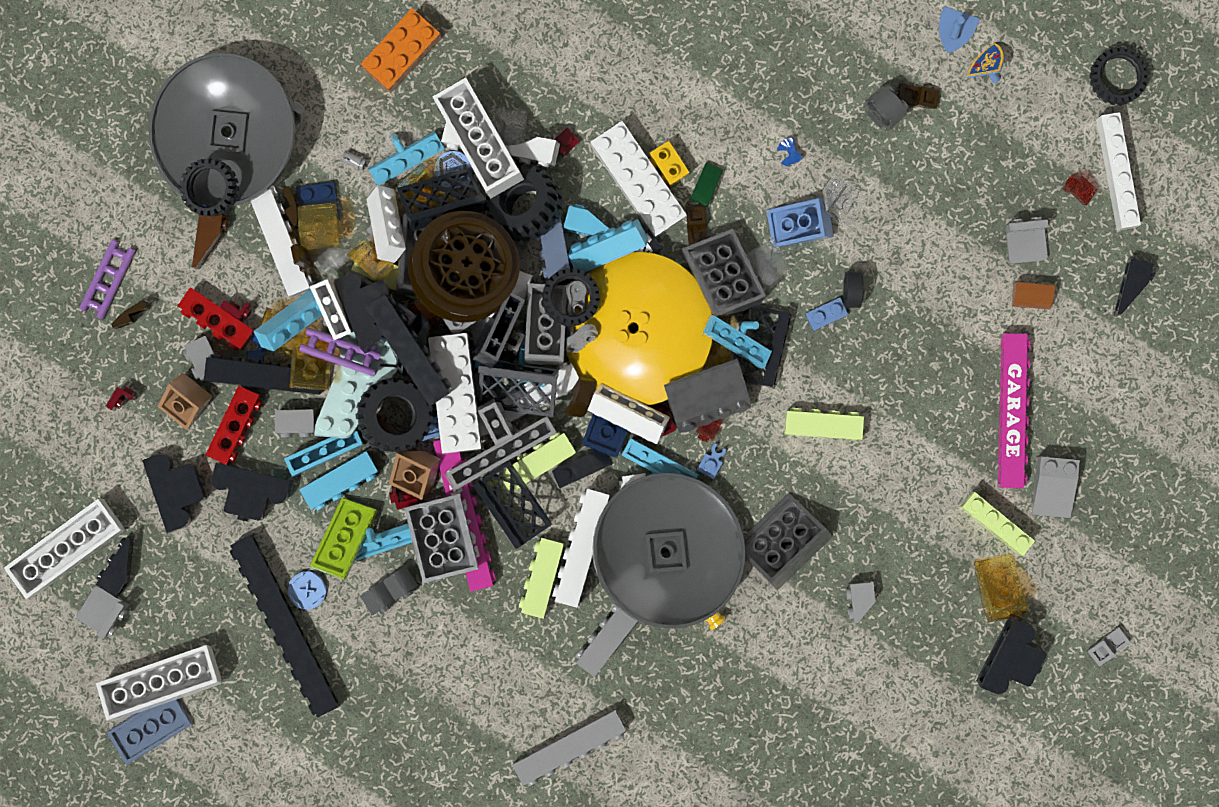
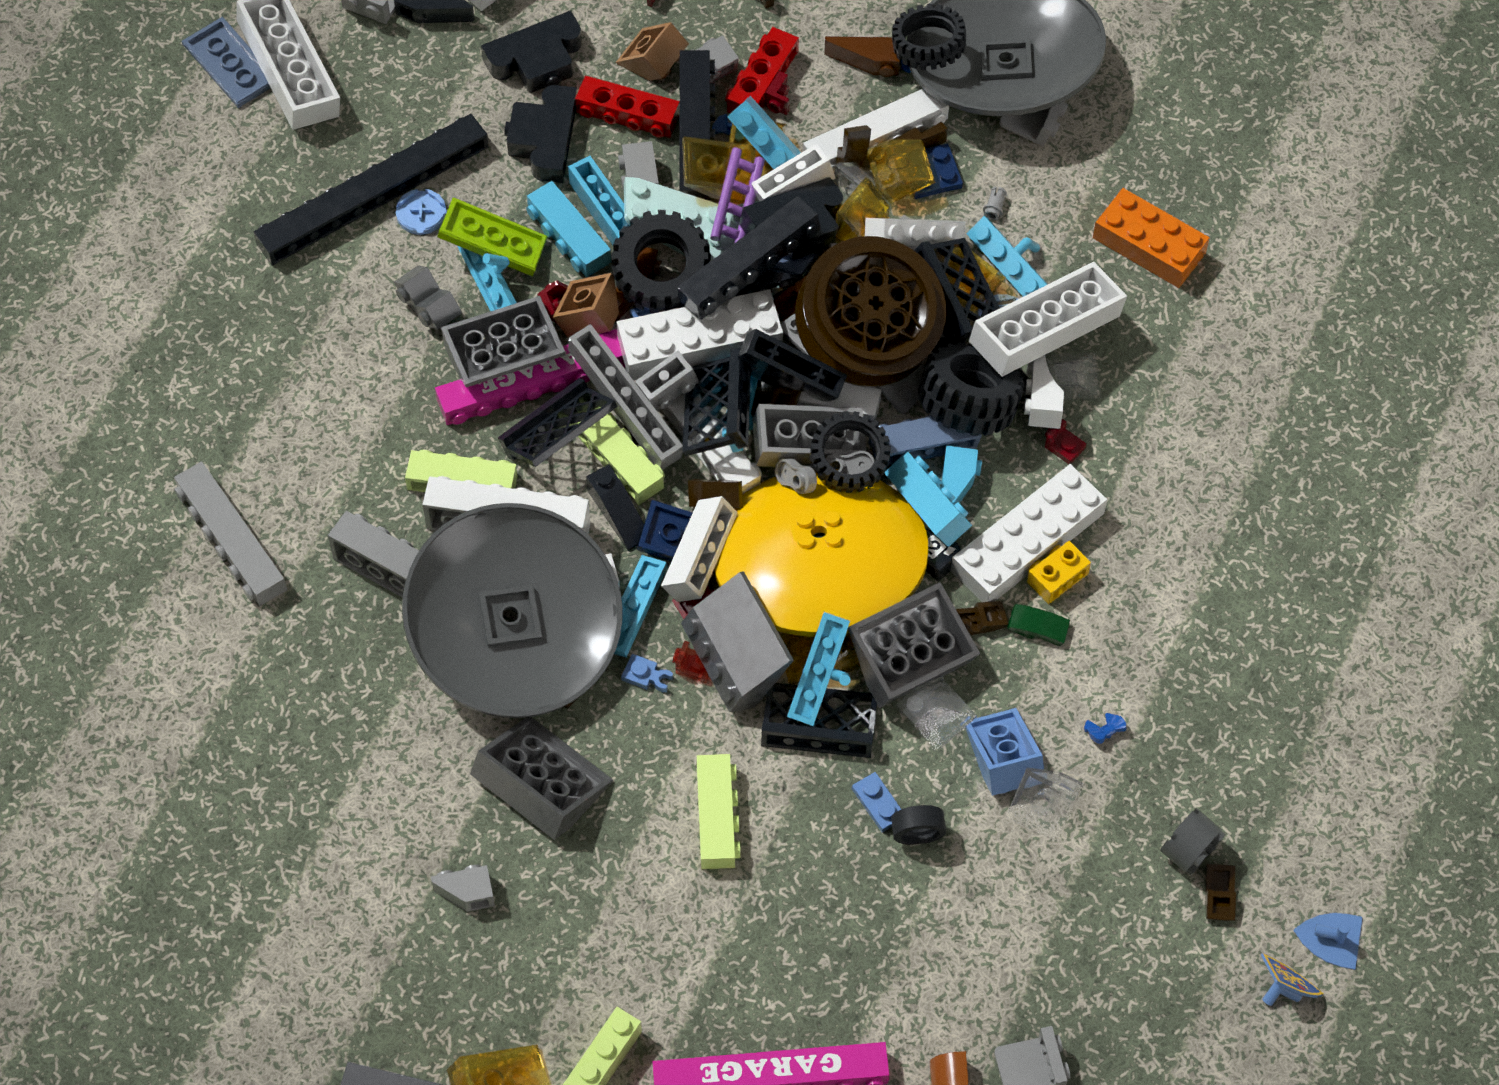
camera: 80 degrees right, 25 degrees down
yellow wheel [705,611,726,630] -> none

